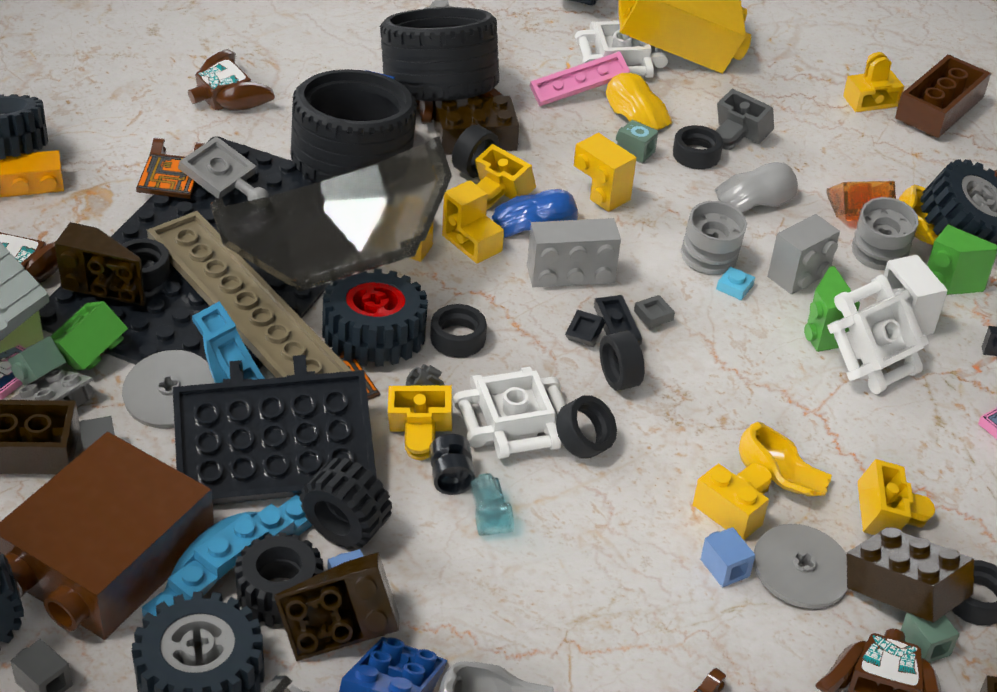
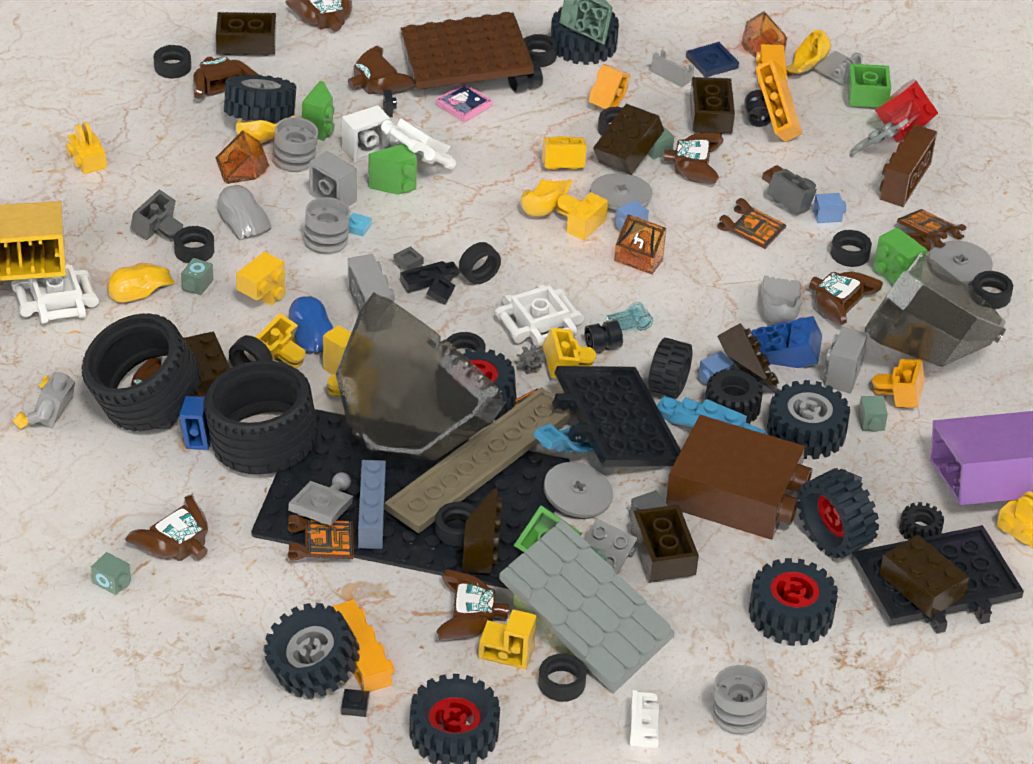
camera: 100 degrees left, 0 degrees up
bright pink plate [530,51,630,107] -> none
black tyre [556,395,617,458] -> none
reddish brown brick [895,54,991,138] -> none
none -> sand green brick [91,552,131,595]
none -> sand blue brick [358,460,386,549]
none -> clear orange slope [614,214,667,275]

